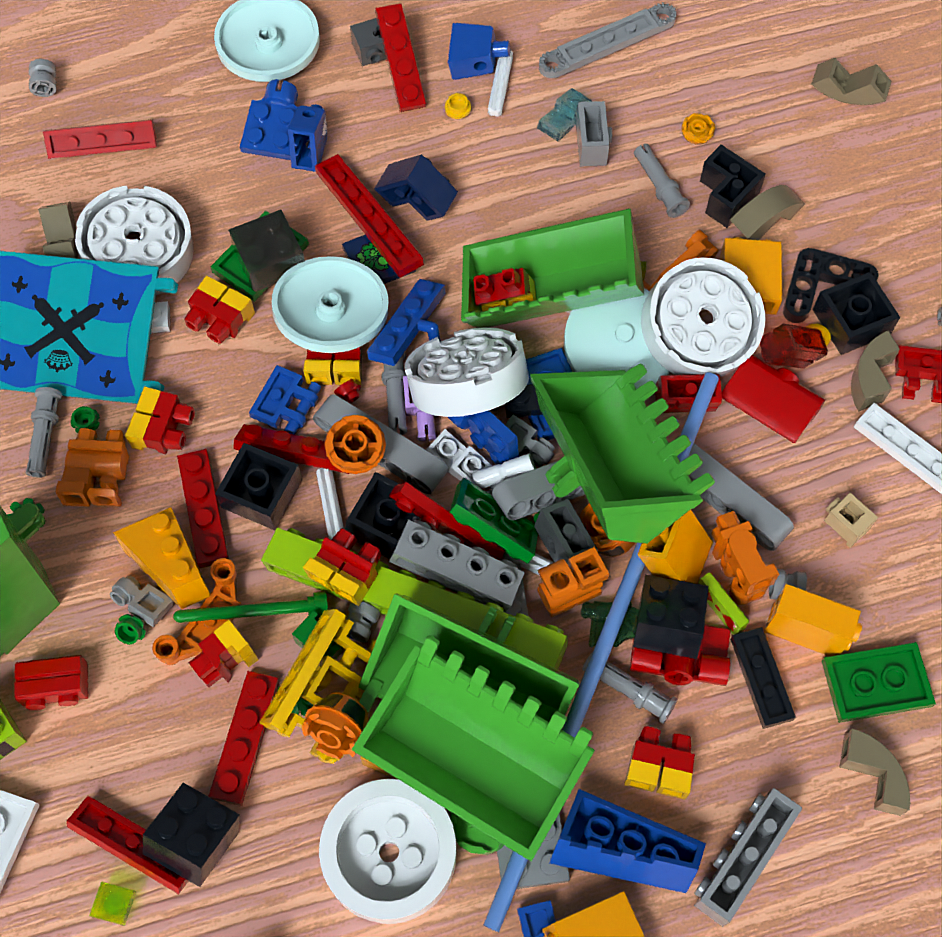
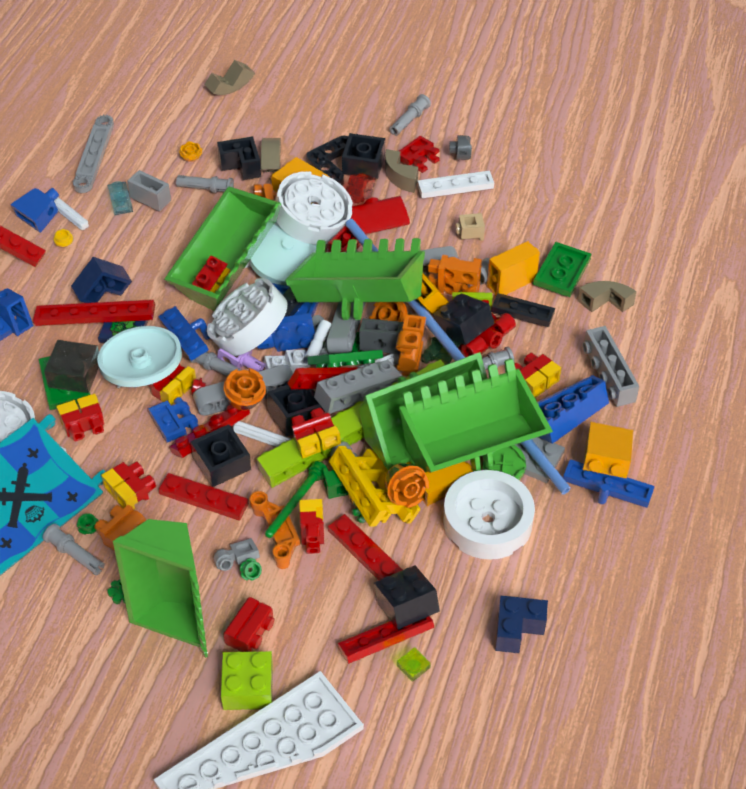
camera: 55 degrees left, 15 degrees down
light orange wedge [113,507,211,609] -> none

